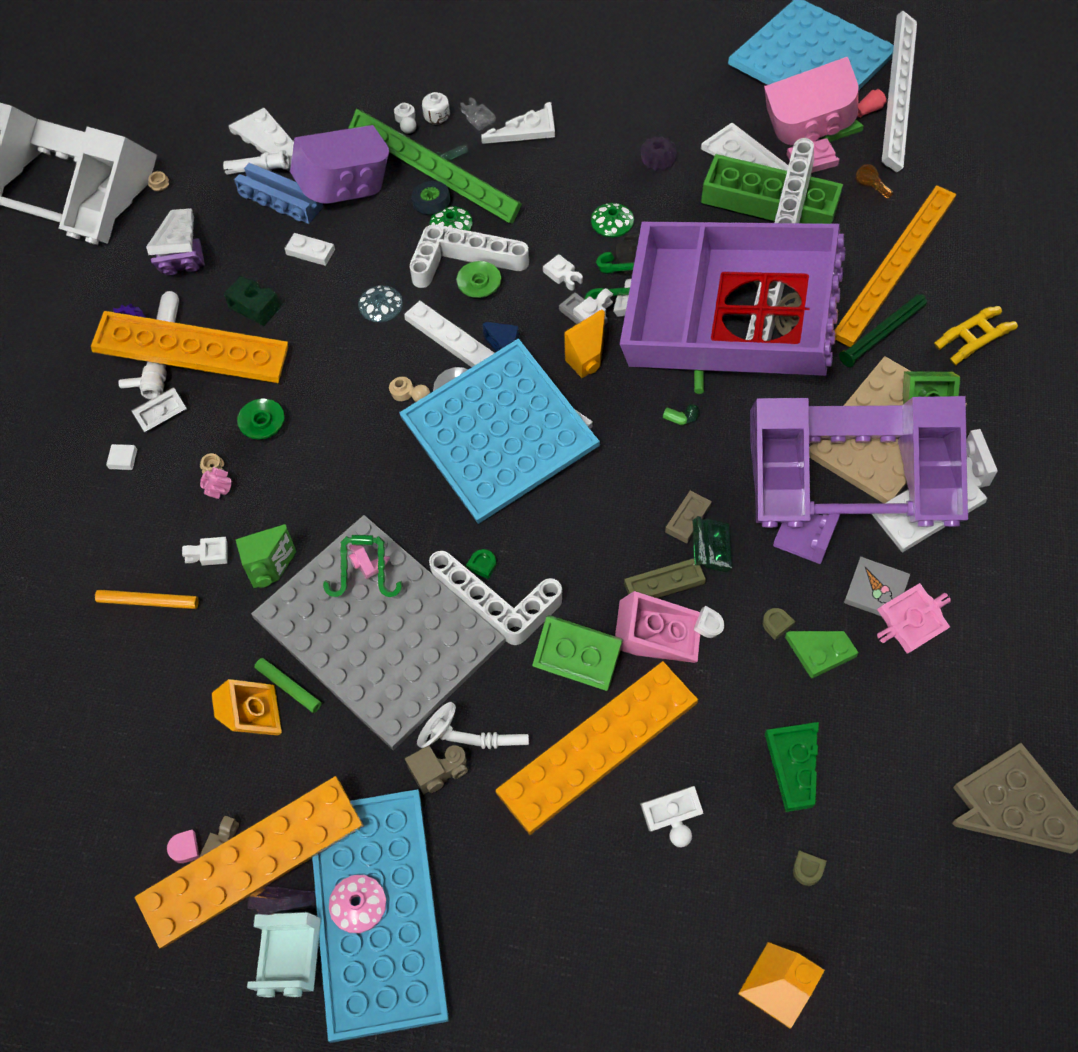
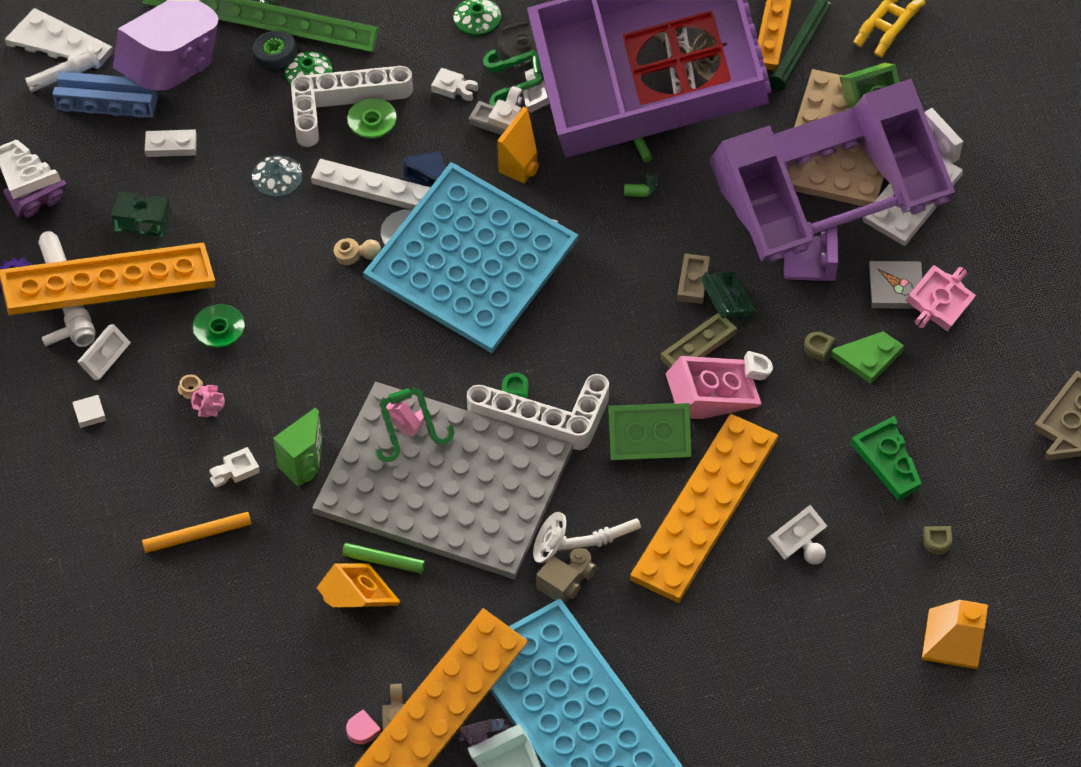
camera: 25 degrees left, 5 degrees down
bright pink dish [329,875,386,933] -> none

